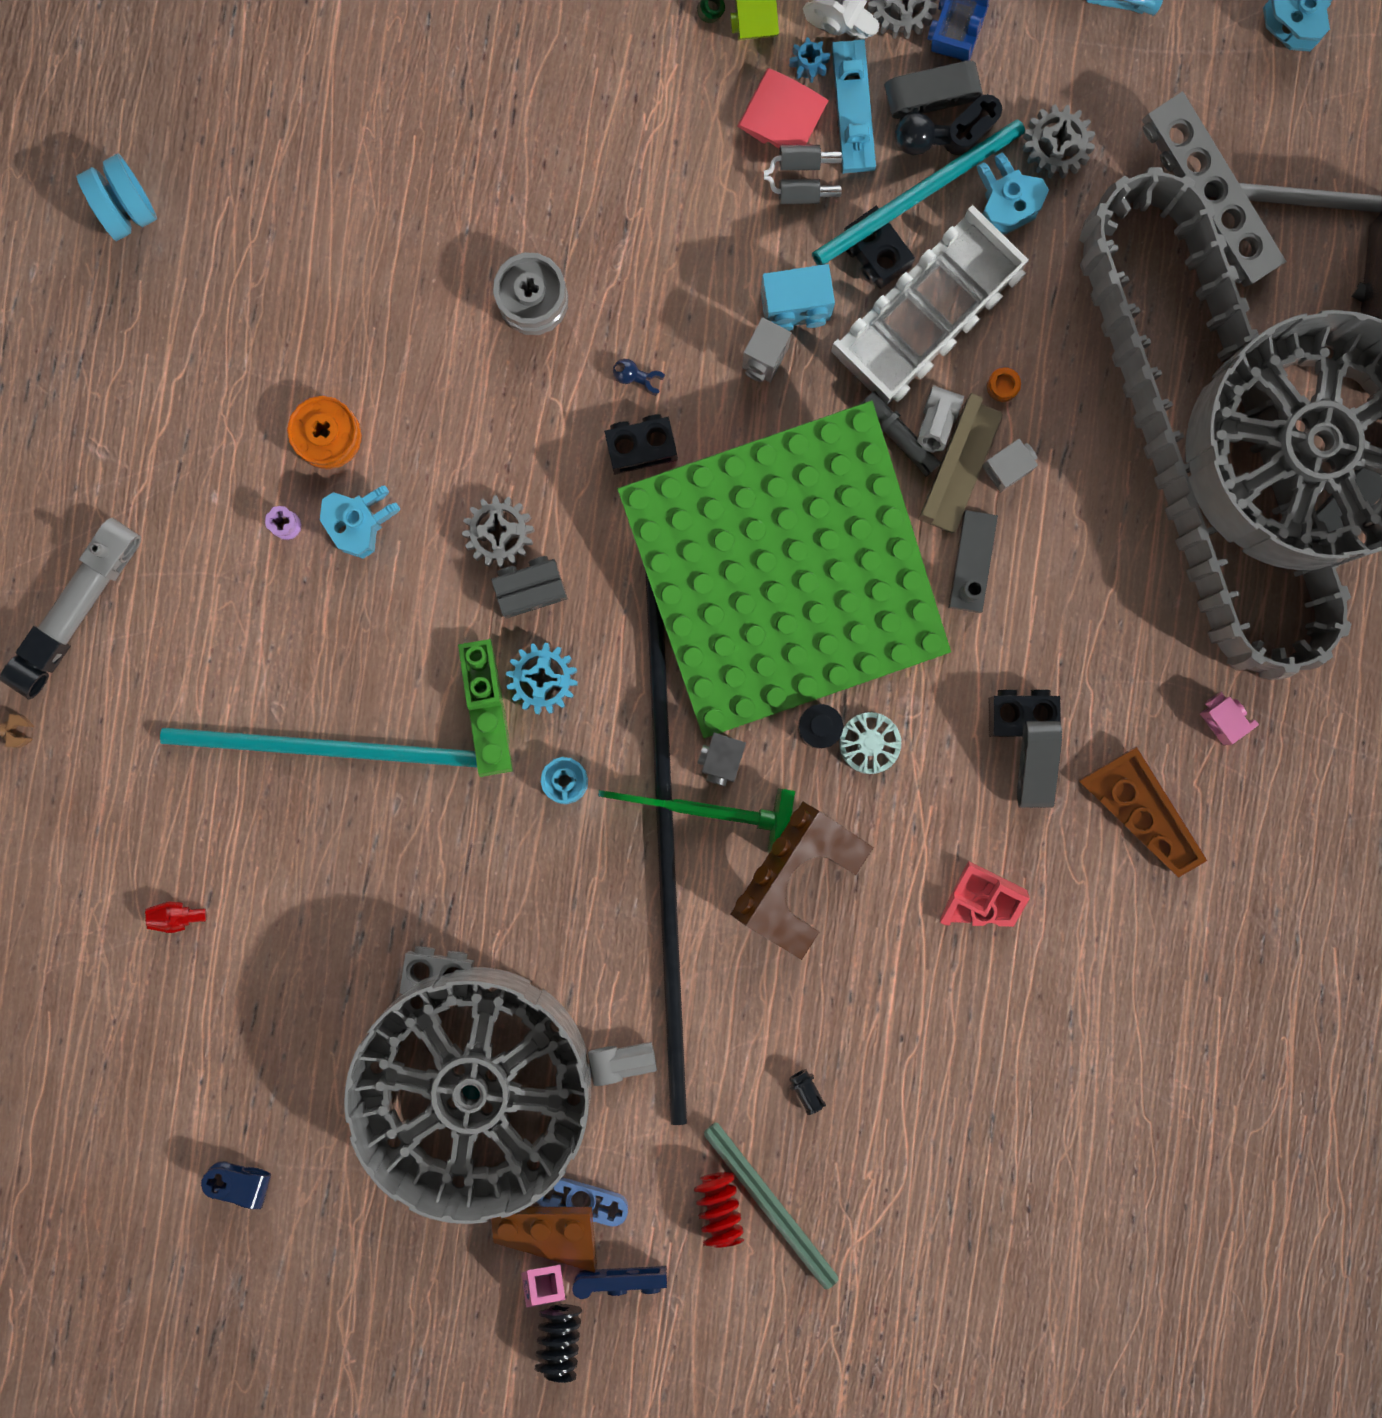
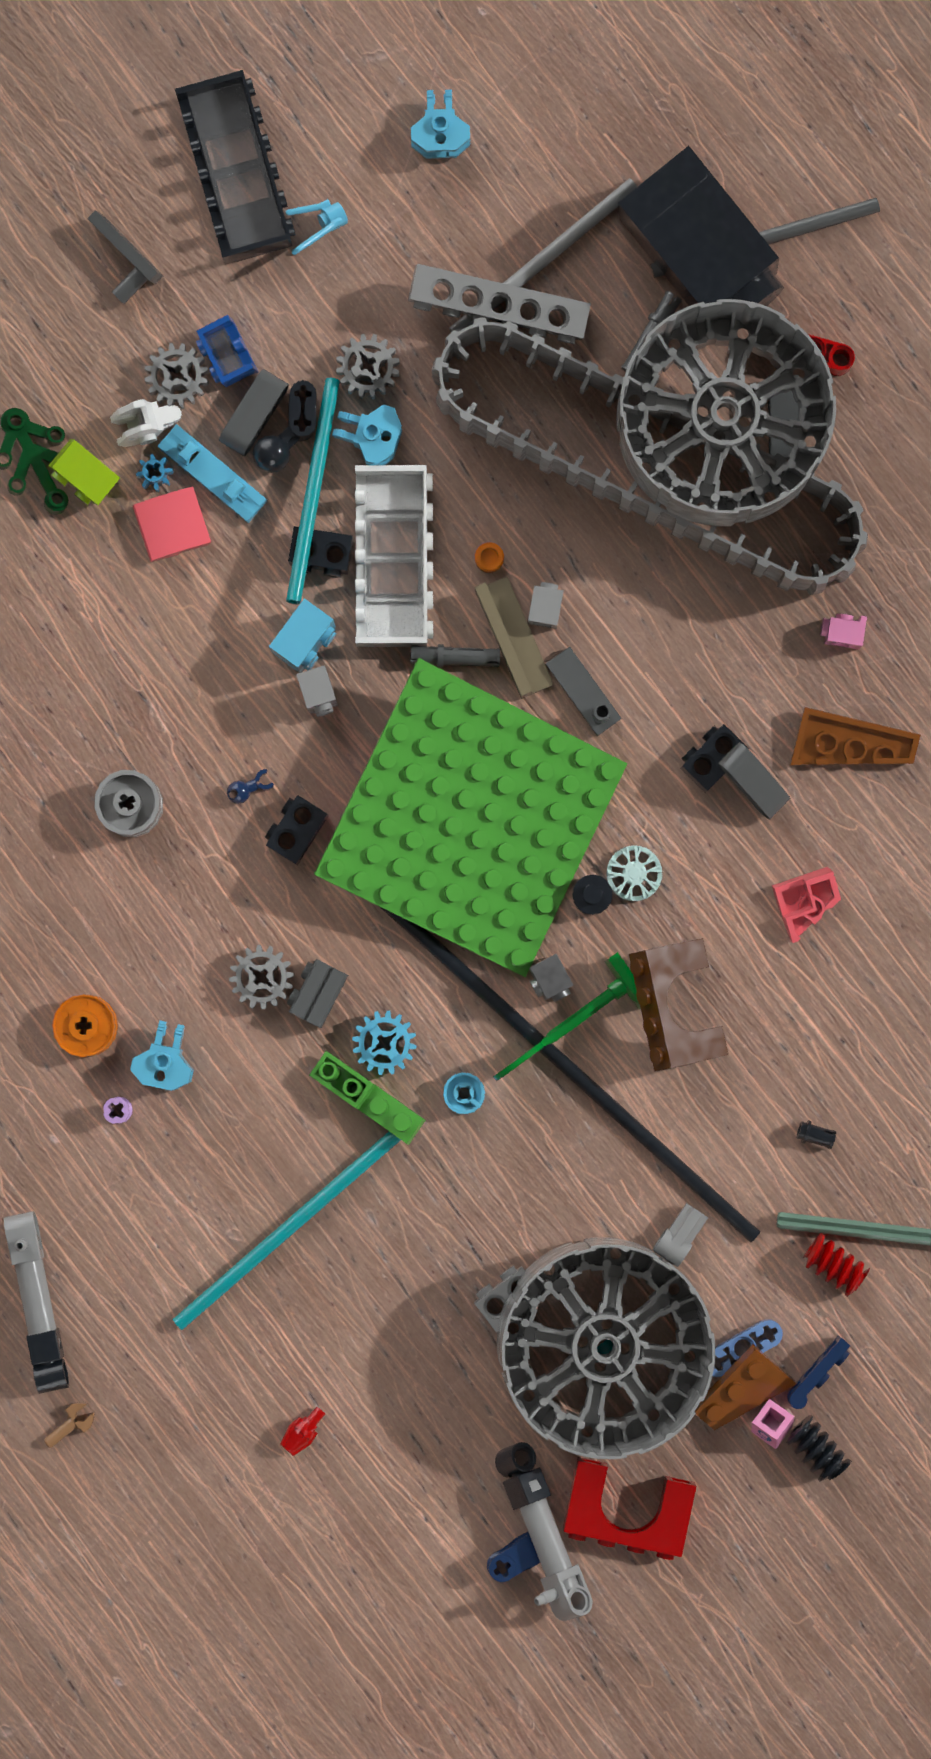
camera: 45 degrees left, 0 degrees up
dark grey piece [764,145,843,204] -> none
light grey piece [917,385,964,453] -> none
none -> light grey piece [495,1442,593,1621]
none -> red arch [563,1457,697,1560]

